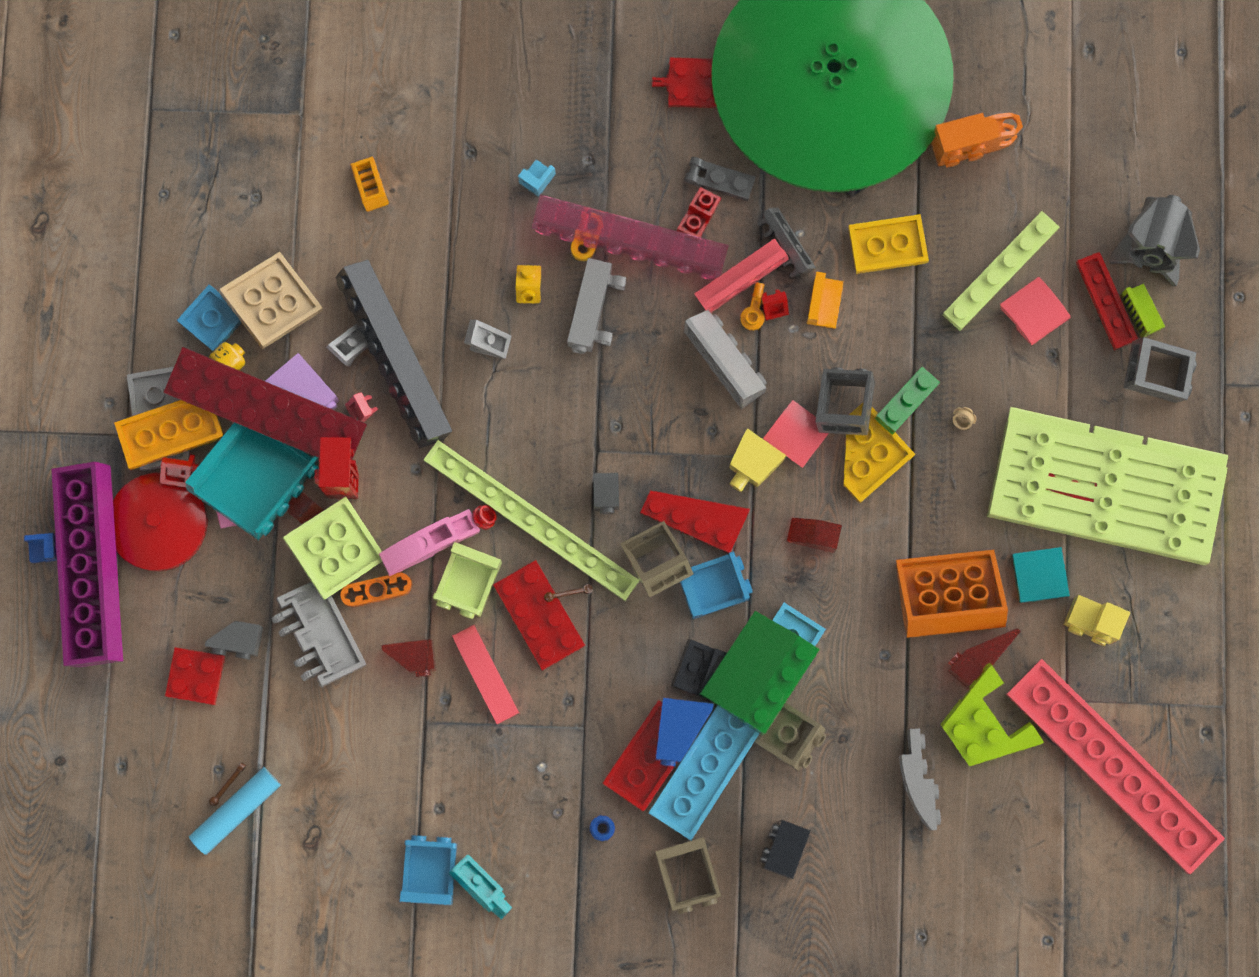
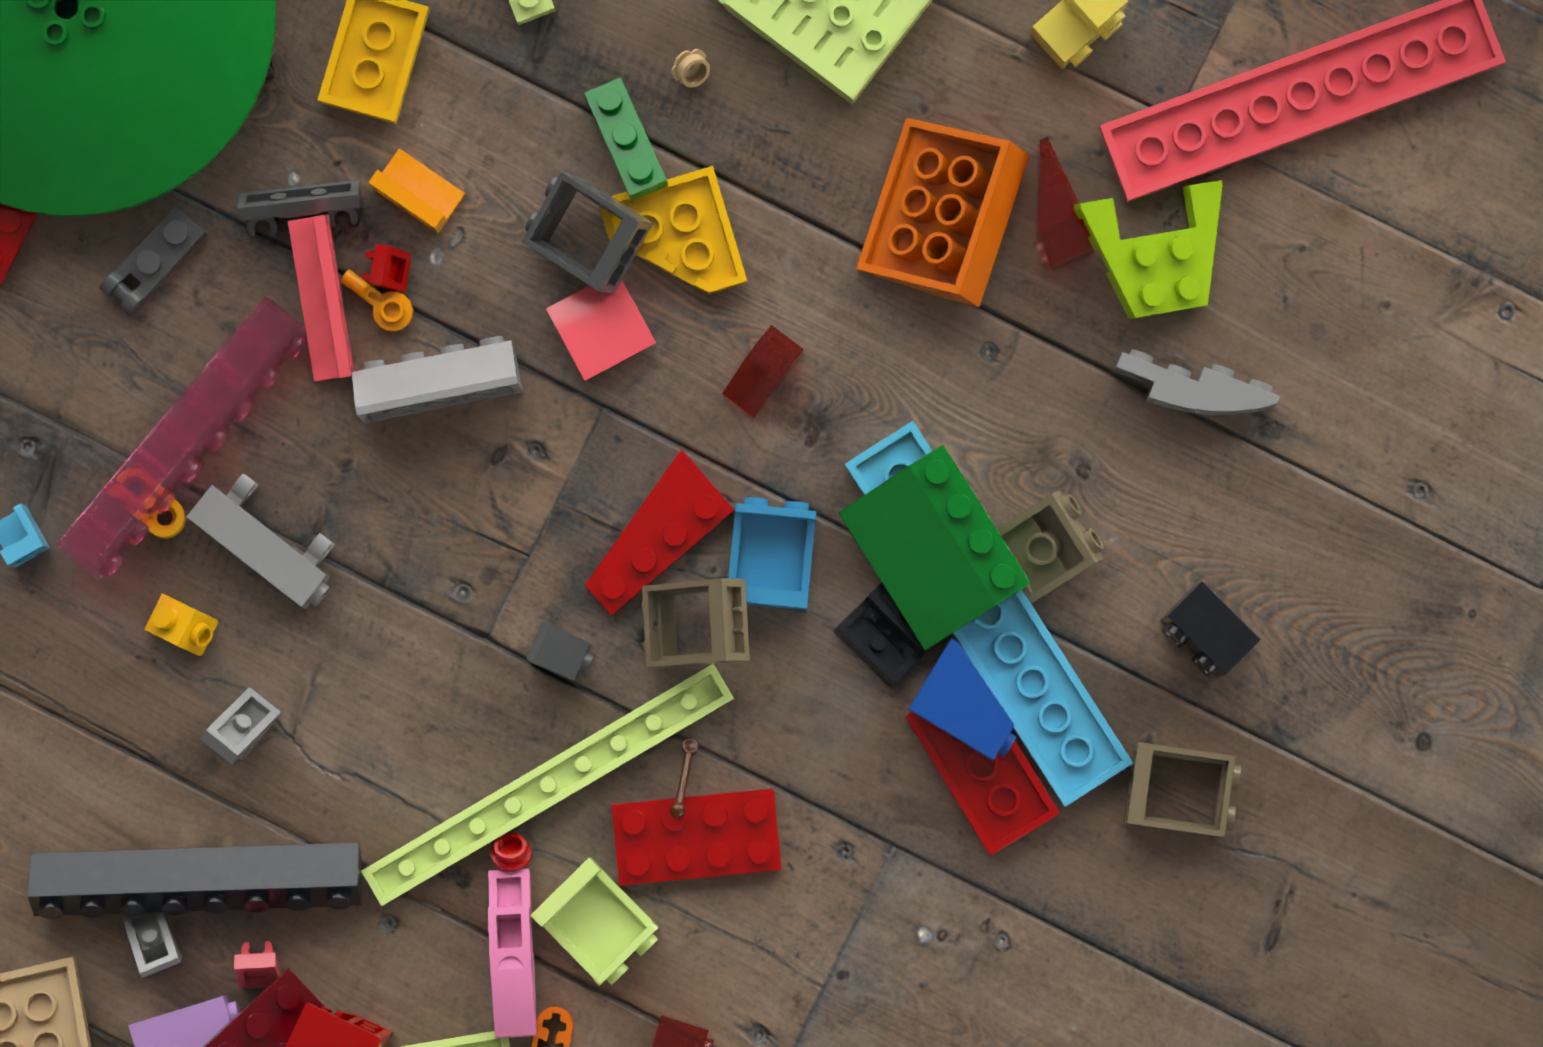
camera: 65 degrees left, 5 degrees up
coral slope [452,625,519,725] -> none
blue plate [590,816,615,841] -> none
red slope [676,187,721,243] -> none
light yellow torso [729,429,786,492] -> none
teal tile [1012,547,1070,604] -> none

